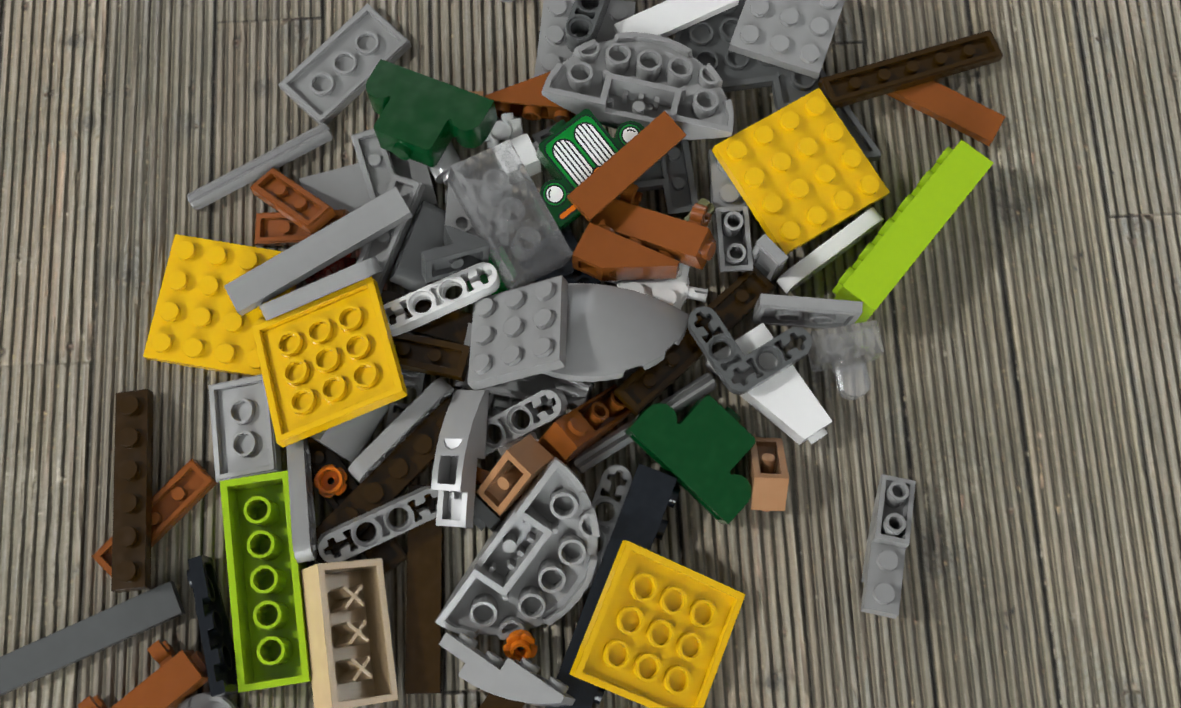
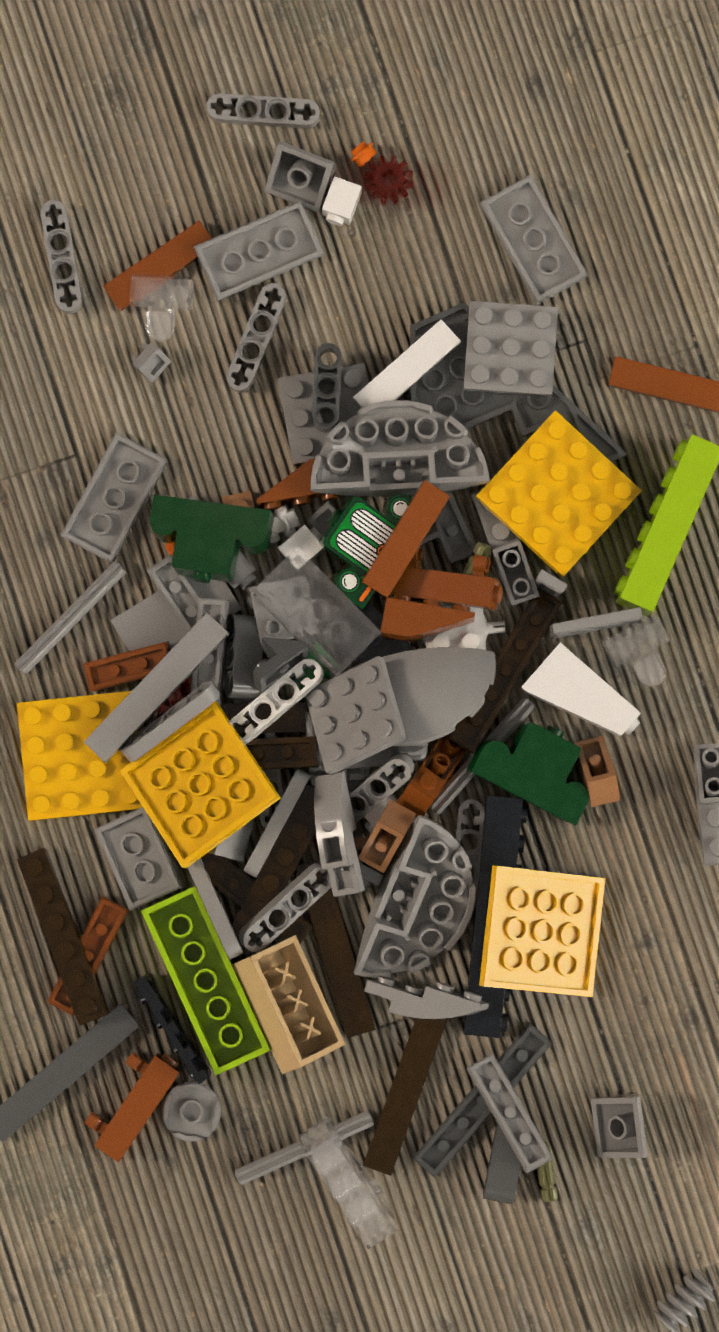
camera: 15 degrees left, 10 degrees up
dark orange tile [250,167,336,235] -> none
orange plate [314,464,348,498] -> none
orange plate [503,629,538,661] -> none
dark grey beam [688,306,812,395] -> none
white beam [776,207,884,294] -> none
dark brown tile [818,30,1003,109] -> none

